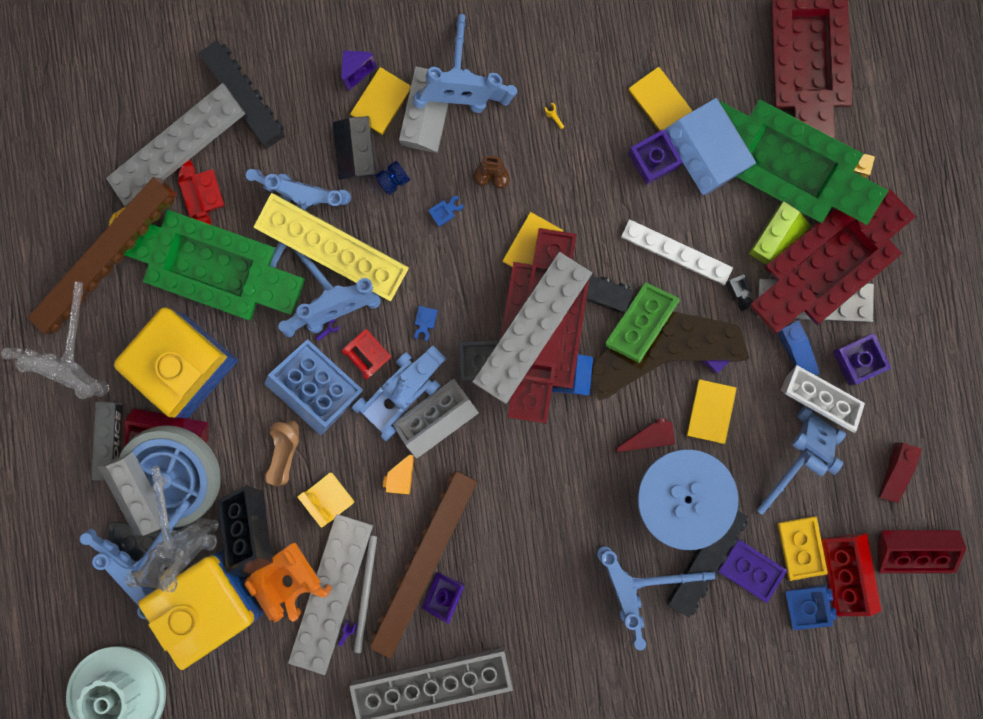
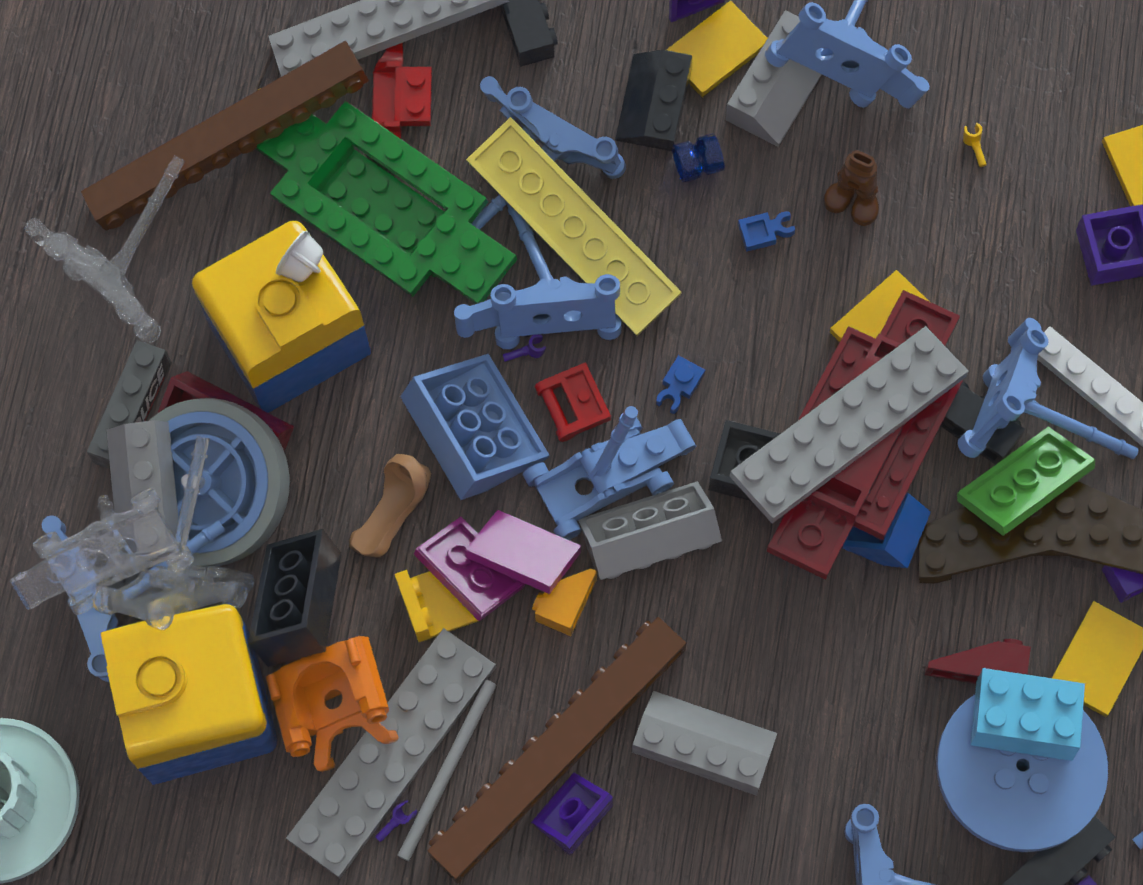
camera: 20 degrees right, 15 degrees down
none -> clear piece [10,488,194,615]
none -> white piece [276,230,323,282]
none -> magenta tile [414,516,525,621]
none -> tile [465,510,581,594]
none -> light grey slope [632,691,777,796]
none -> medium blue piece [957,318,1138,459]
none -> medium azure brick [971,668,1085,761]

